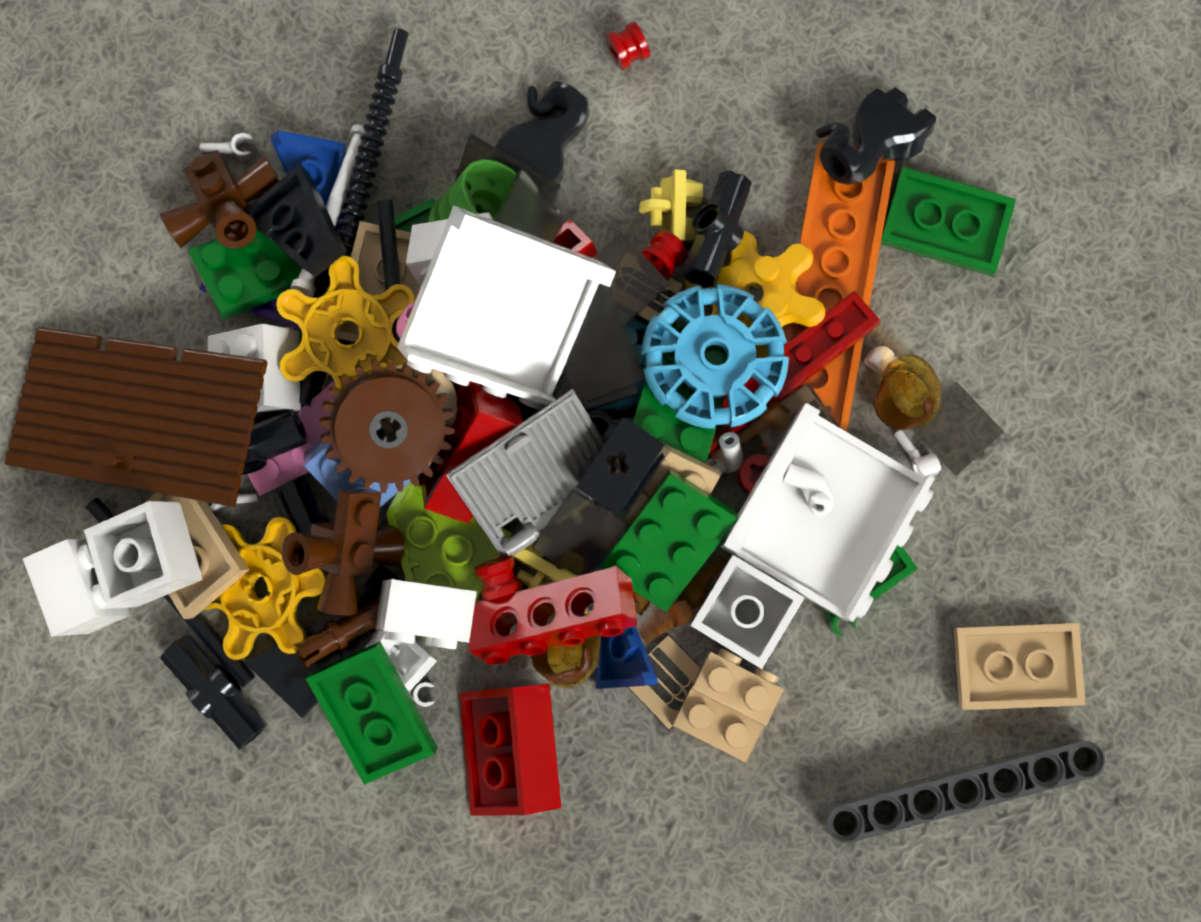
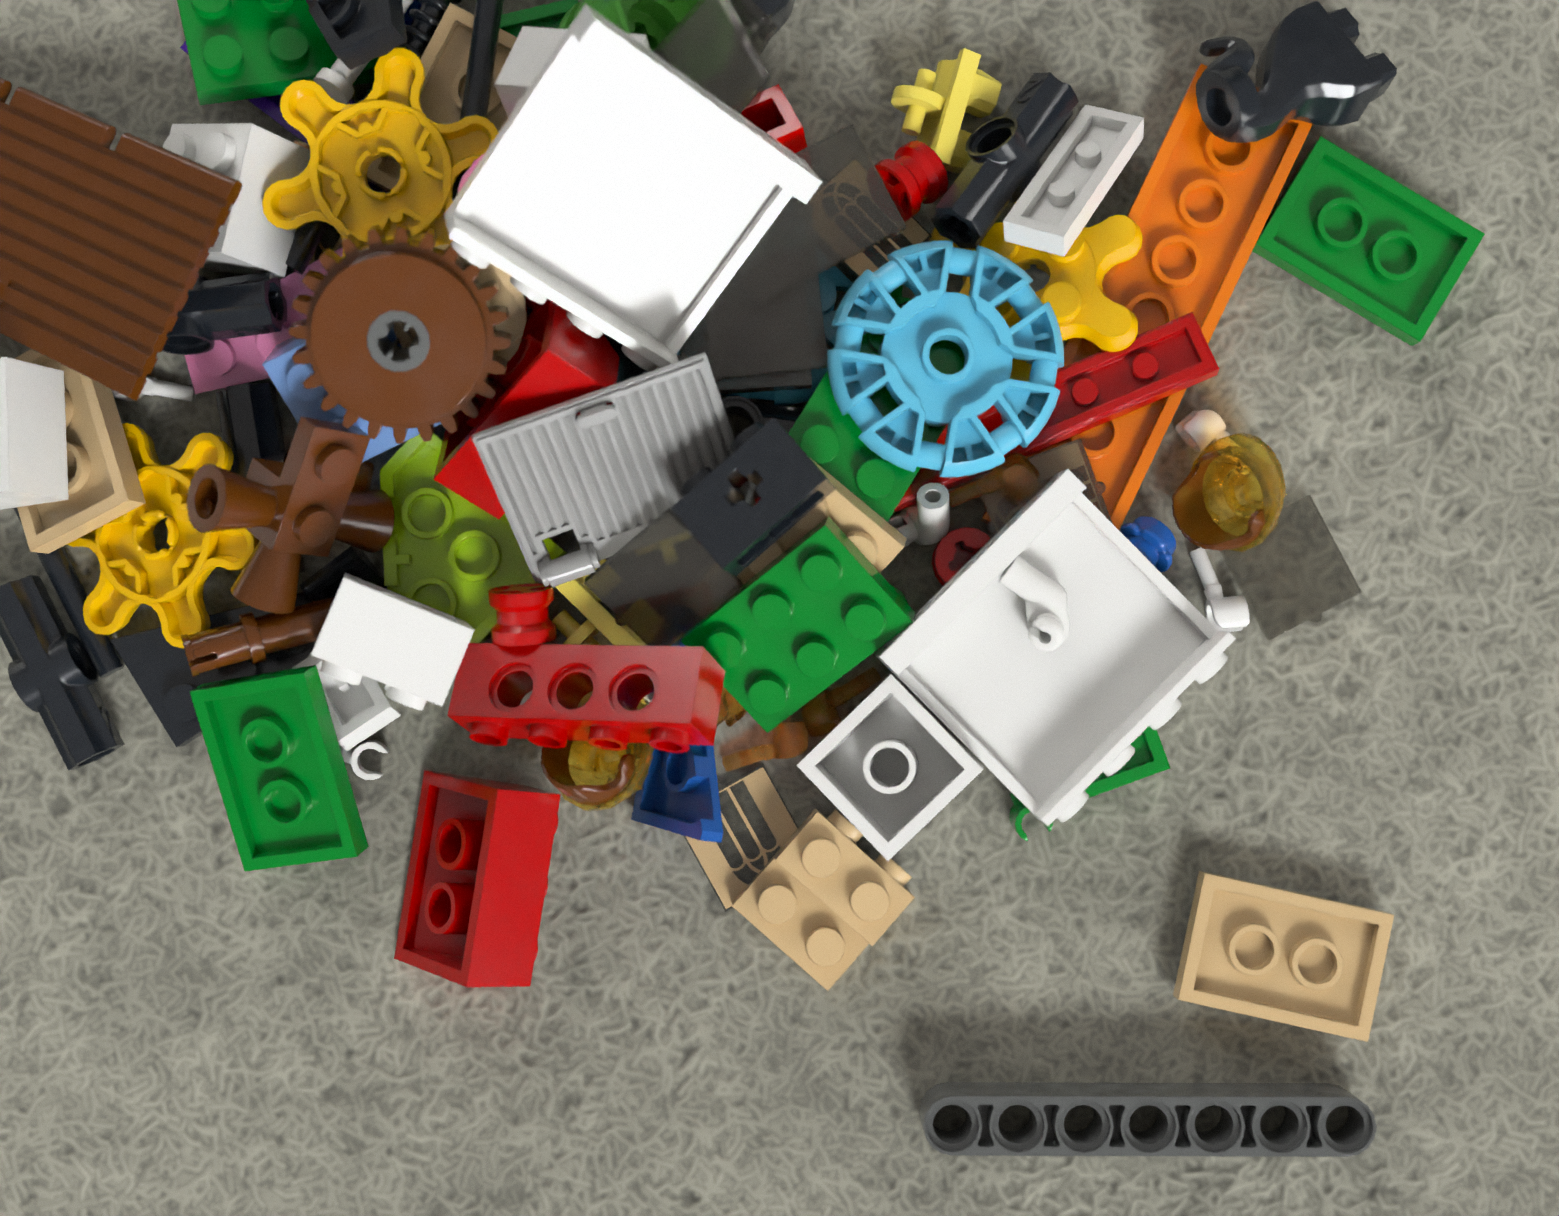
camera: 20 degrees right, 5 degrees up
none -> white plate [1003,104,1144,257]
none -> blue plate [1119,516,1176,572]

